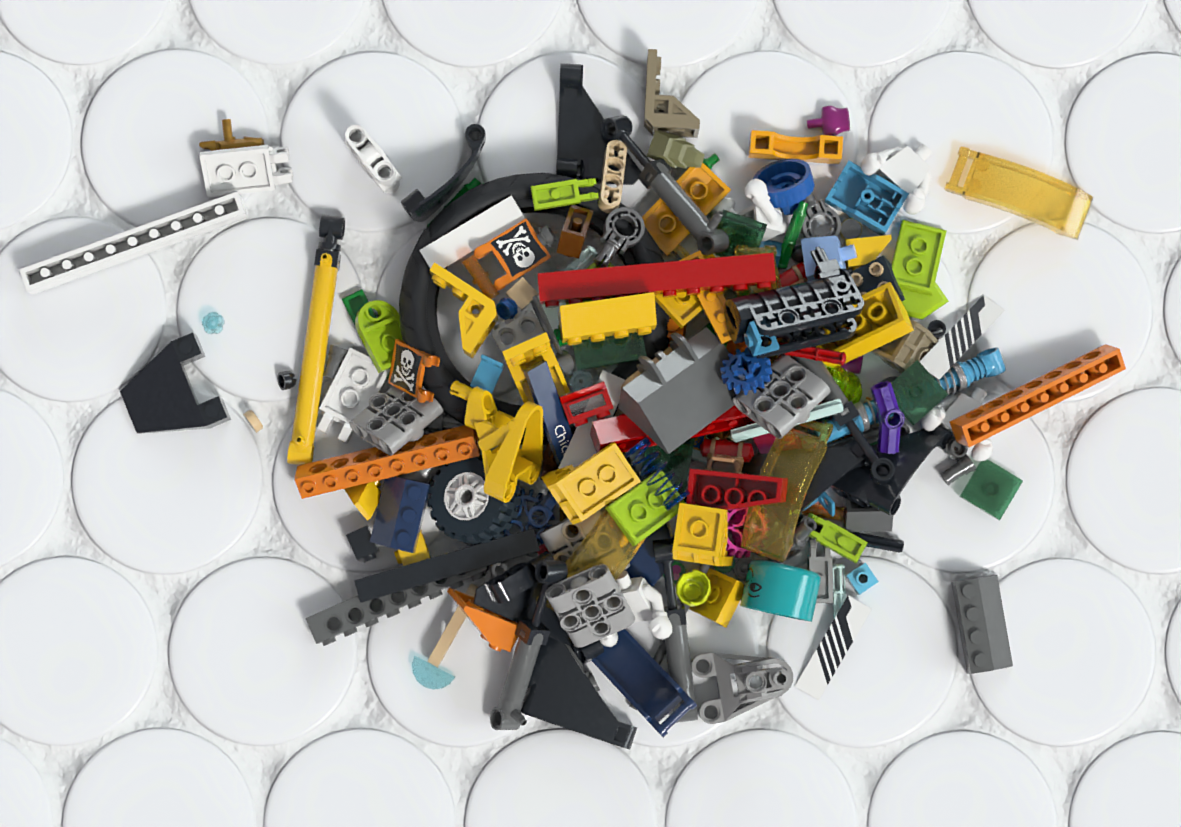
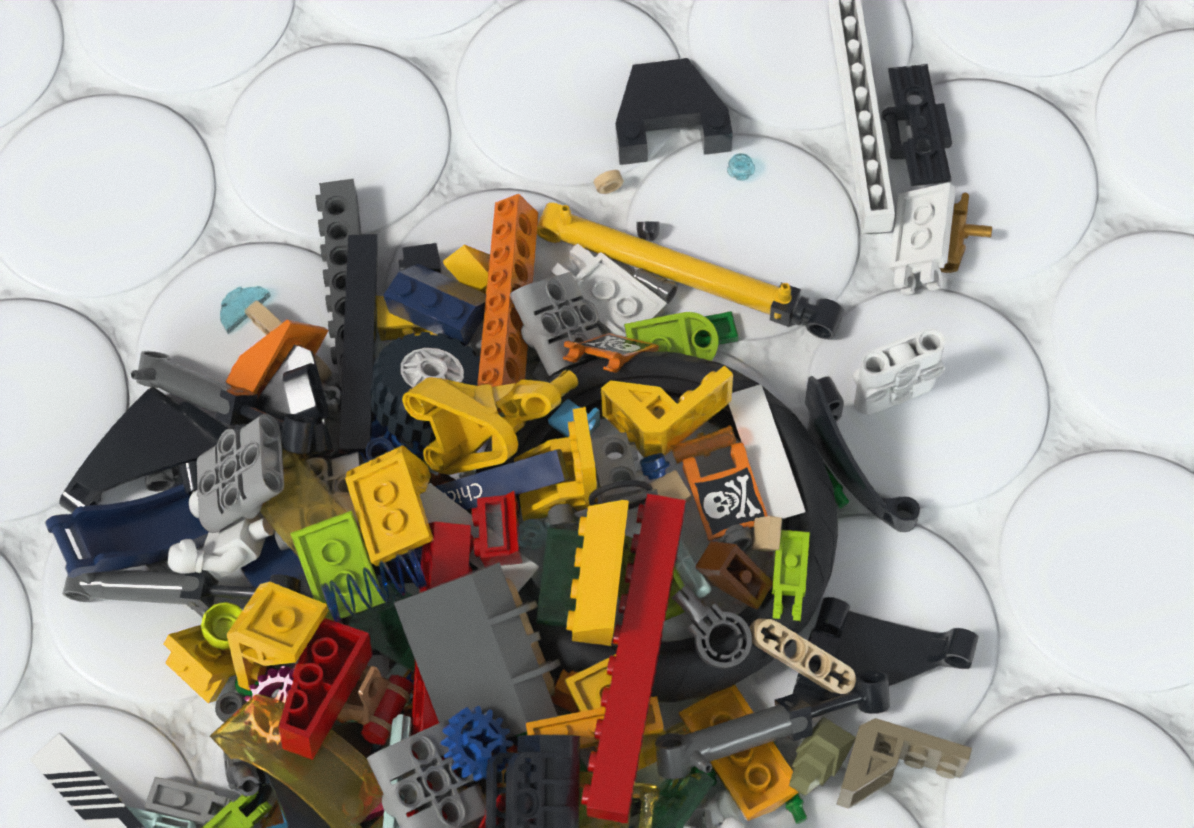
camera: 110 degrees right, 20 degrees down
light grey connector [691,652,793,724] -> none
teal piece [740,559,821,622] -> none
dark azure bracket [744,321,780,356] -> none
none -> tan tile [752,516,782,552]
none -> black piece [881,64,952,186]

